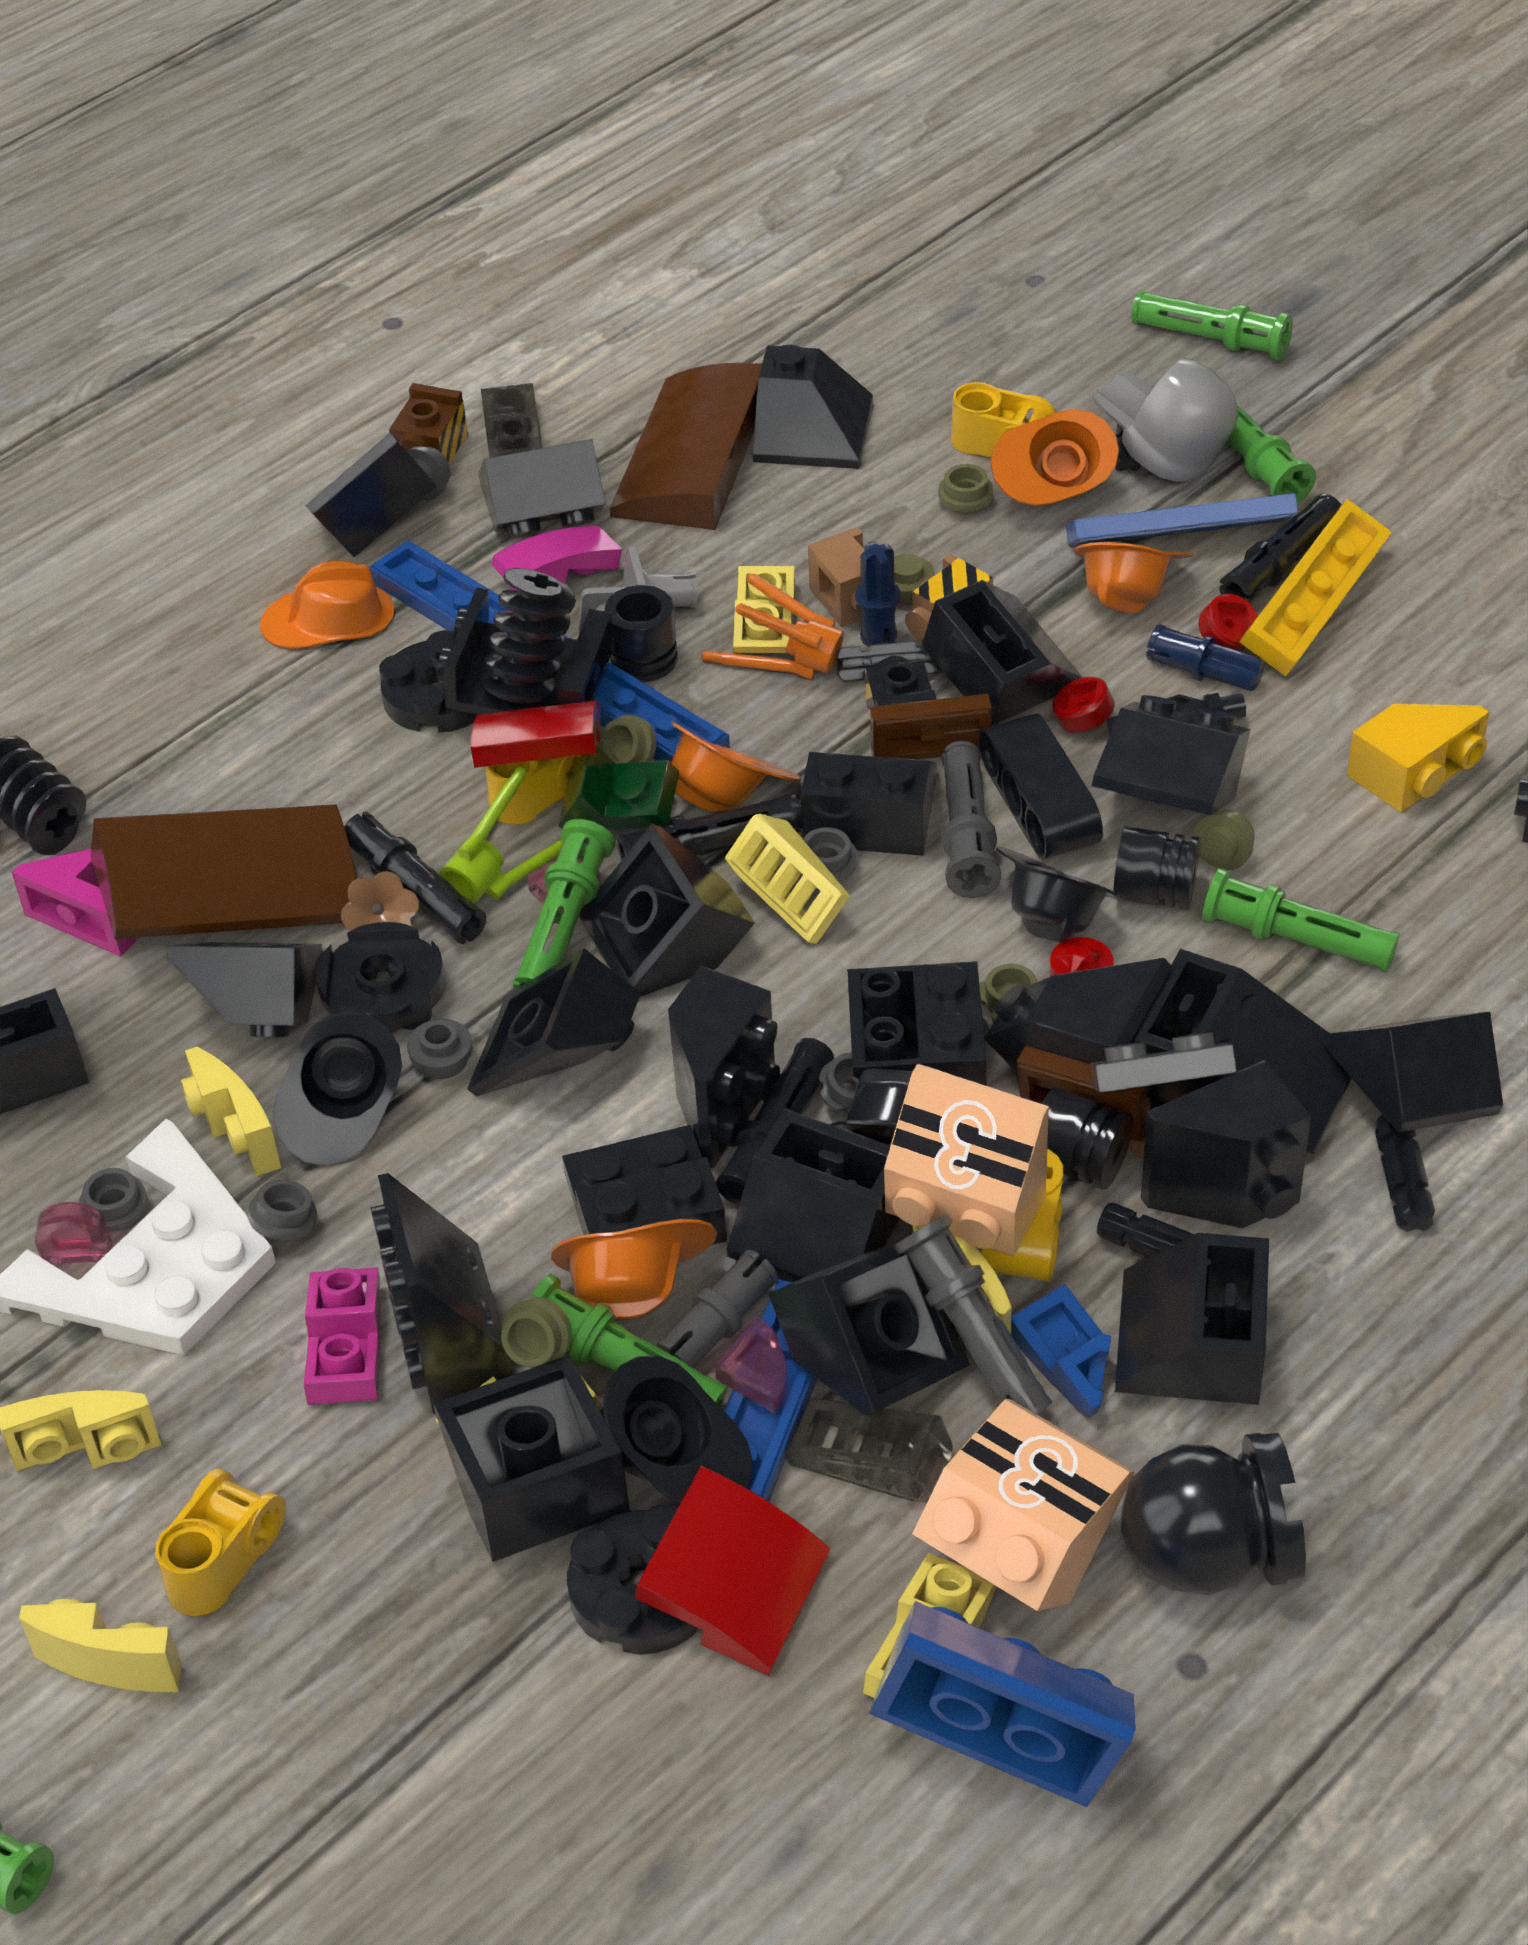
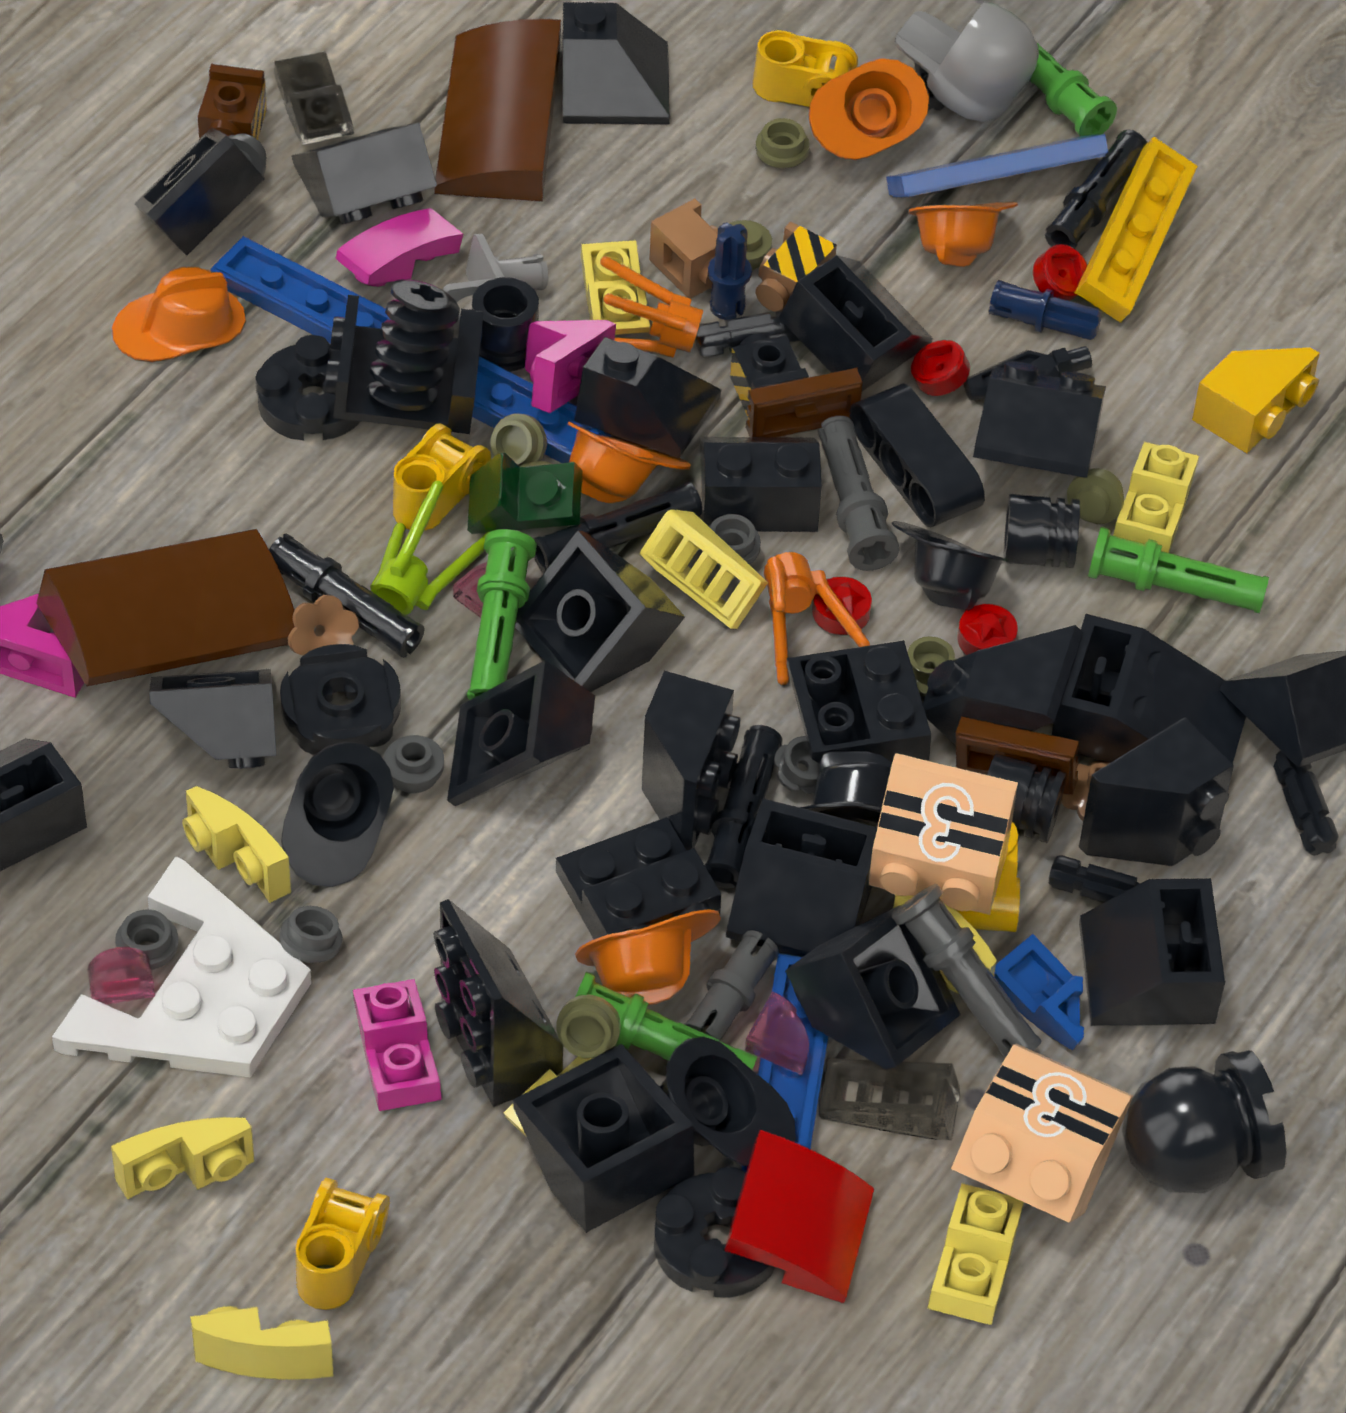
camera: 15 degrees left, 5 degrees up
red slope [470,700,601,768] -> none
blue slope [869,1601,1136,1807] -> none
plate [1090,1032,1237,1092] -> none
none -> dark pink slope [525,320,616,413]
none -> black slope [574,337,722,459]
none -> orange plant [764,552,870,685]
none -> red tile [812,577,872,635]
none -> light yellow slope [1113,442,1199,553]

